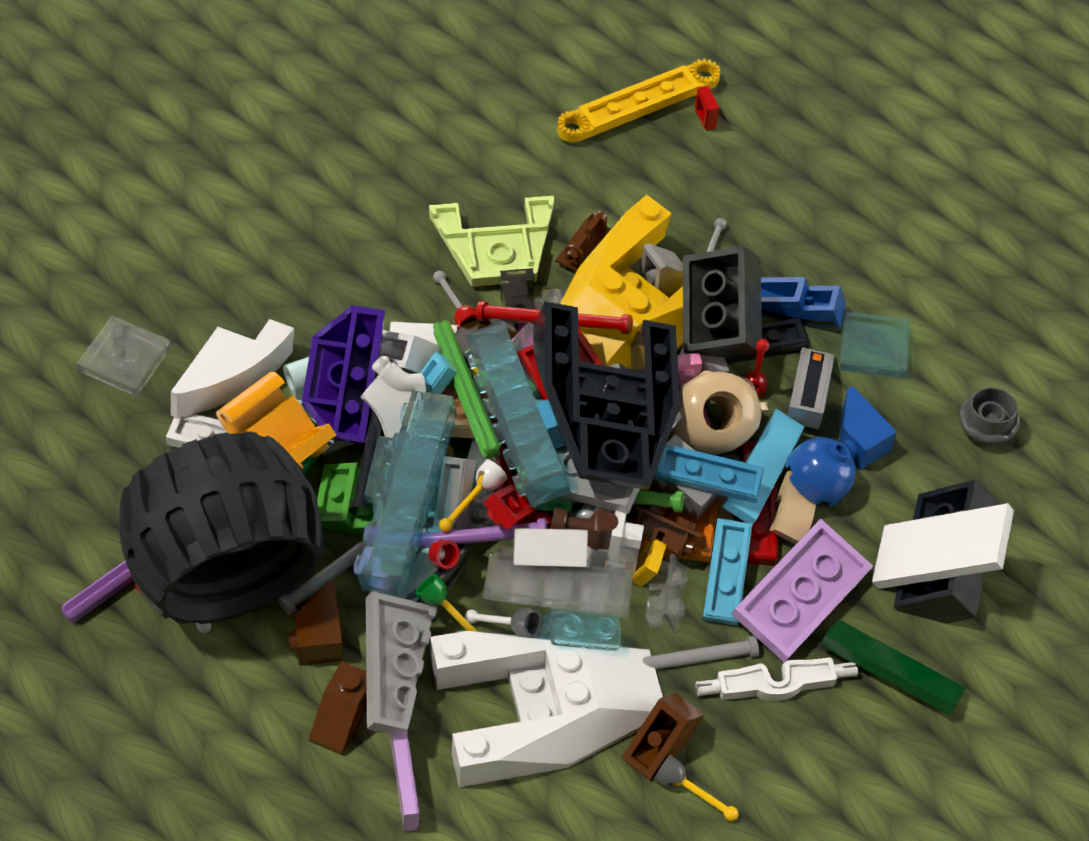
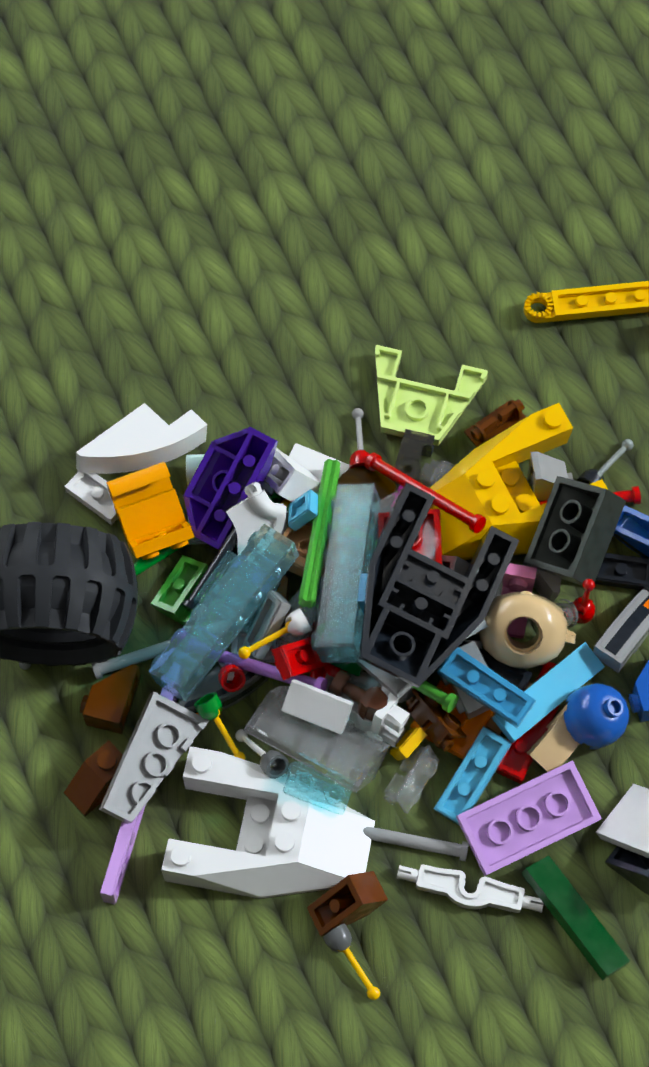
camera: 30 degrees right, 10 degrees up
clear tile [77,316,171,397] -> none

